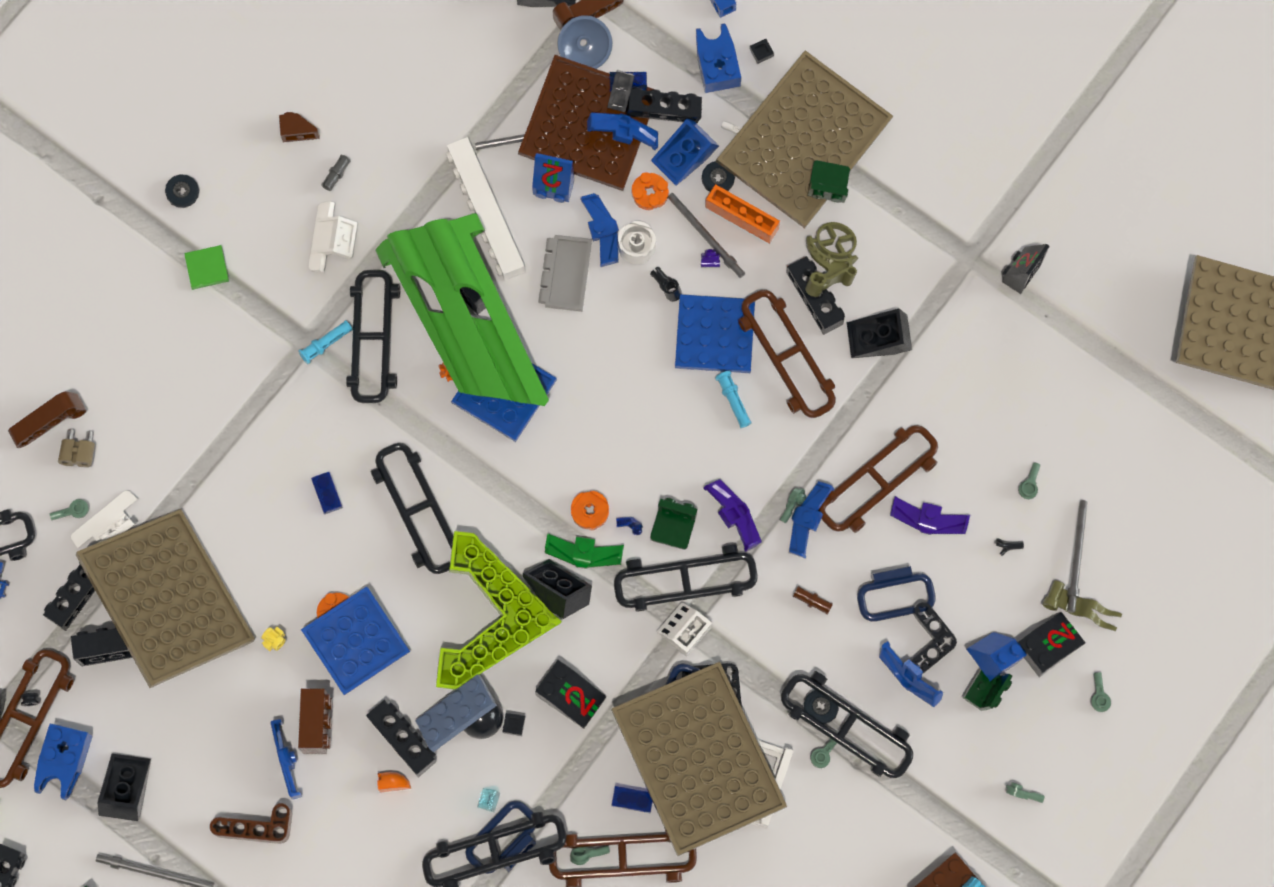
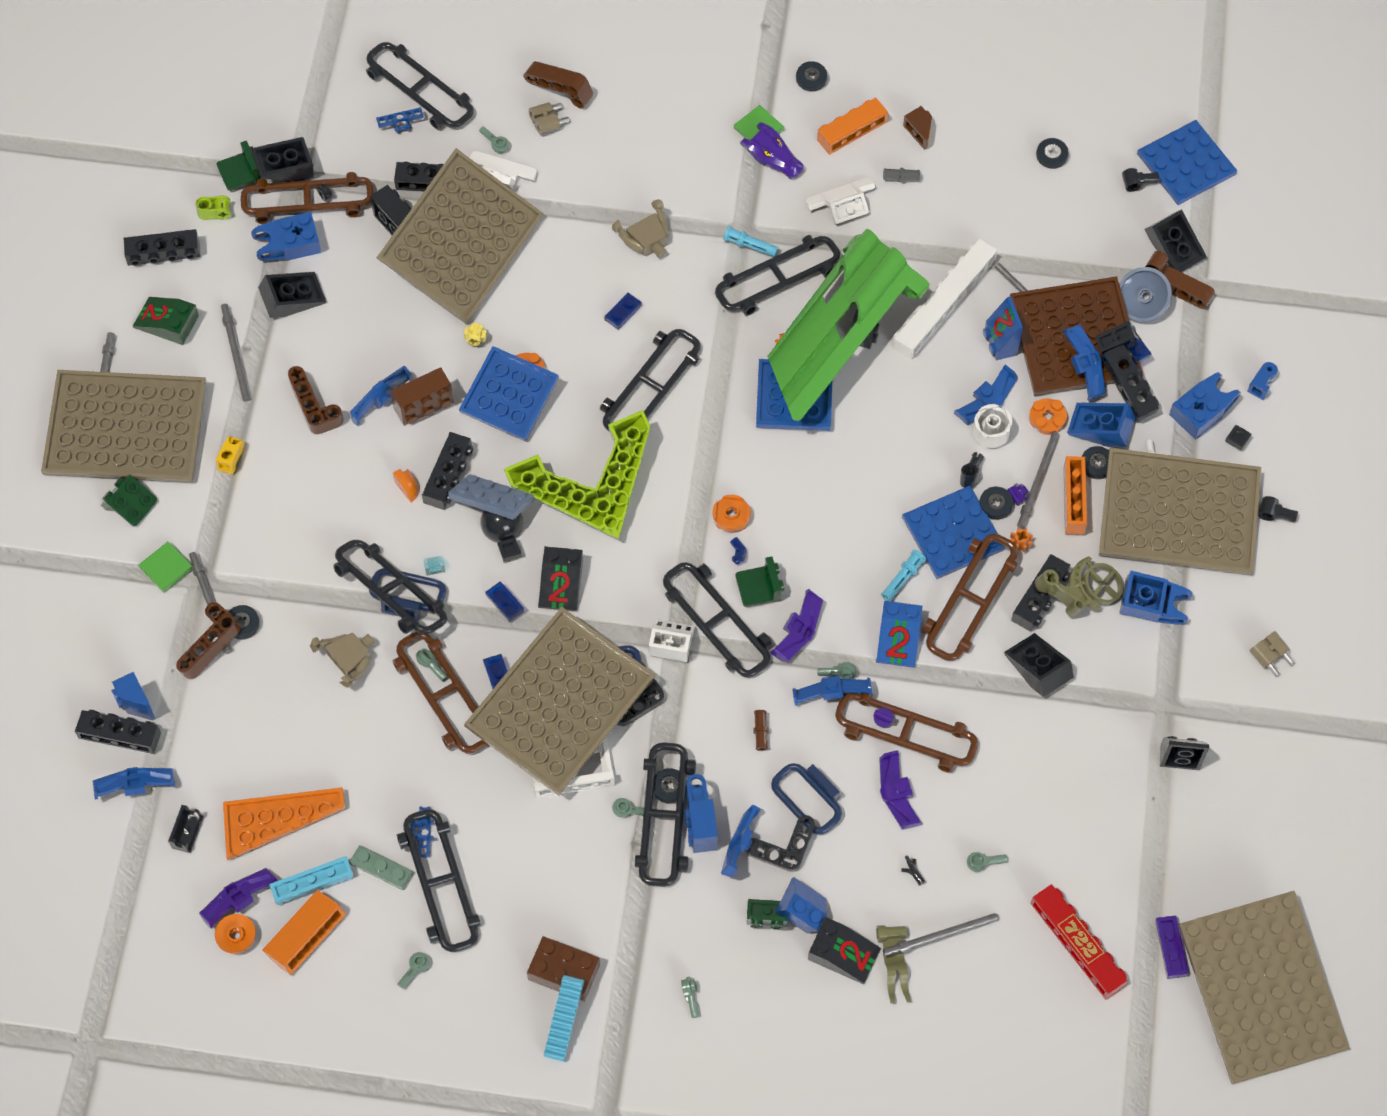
camera: 60 degrees right, 10 degrees down
black slope [522,559,592,619] -> none
light grey hinge [538,235,592,312] -> none
green plate [545,533,624,569] -> none
dark green bracket [808,160,850,203] -> none
sand green plate [1091,673,1111,712] -> none
none -> clear blue plate [485,581,524,622]
none -> dark tan torso [612,199,669,258]
none -> blue brick [685,774,718,853]
none -> dark purple animal [740,122,804,179]
none -> orange brick [817,97,888,155]
none -> dark purple plate [873,708,894,728]
none -> blue slope [876,601,923,668]
none -> black bush [979,486,1013,520]
none -> orange gear [1010,528,1033,552]
none -> red brick [1030,884,1128,1000]
none -> black bush [1036,138,1069,169]
none -> blue brick [1119,570,1193,625]
none -> dark purple plate [1155,915,1189,979]
none -> dark tan piece [1249,631,1295,676]
none -> black pin [1258,496,1298,522]

